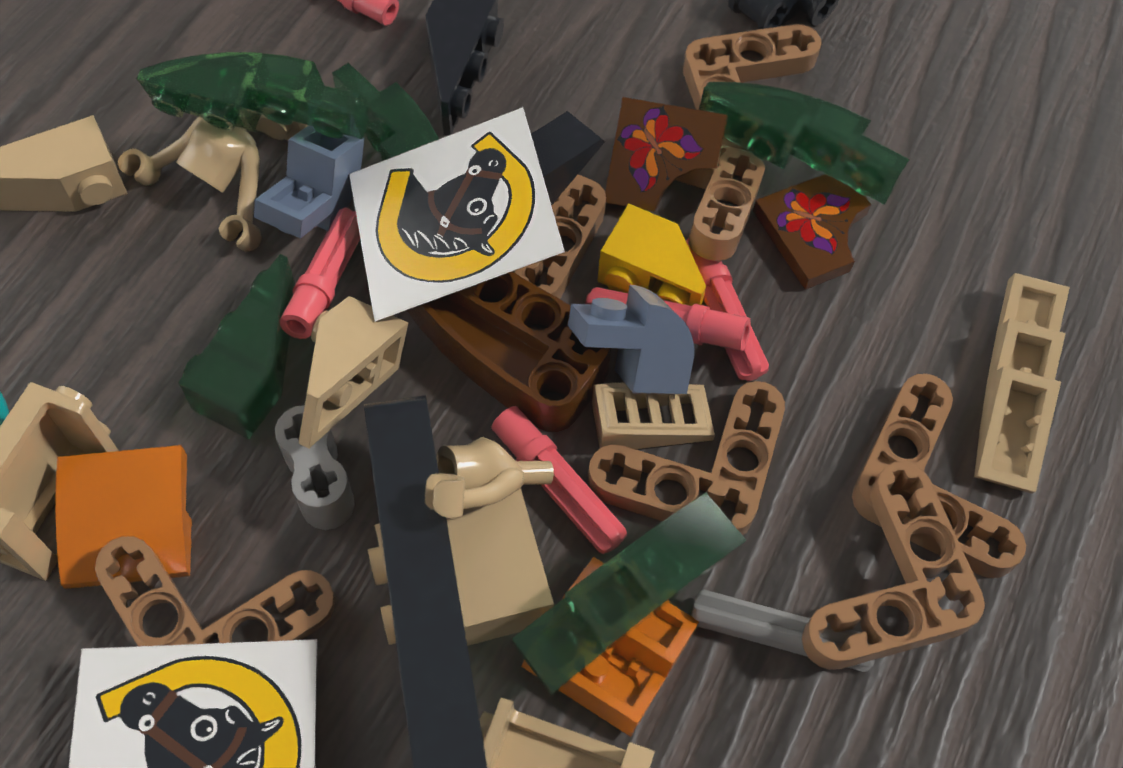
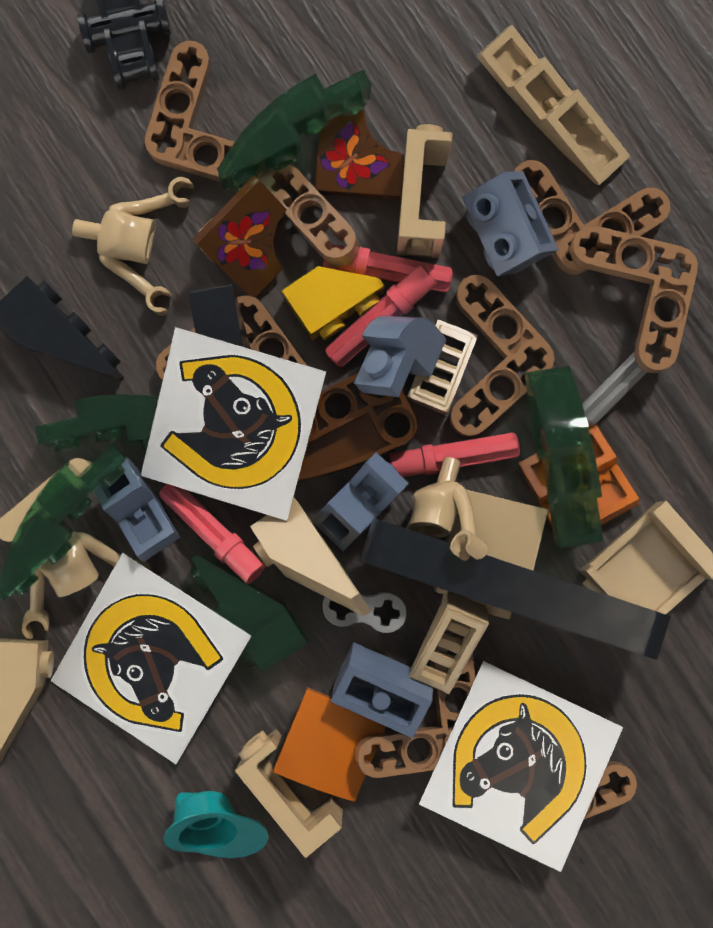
camera: 55 degrees left, 25 degrees up
none -> sticker [51,553,251,764]
none -> tan piece [72,177,194,316]
none -> sand blue brick [312,452,409,551]
none -> sand blue brick [331,642,433,738]
none -> tan panel [396,124,453,259]
none -> tan slope [409,592,489,694]
none -> sand blue brick [462,171,559,276]

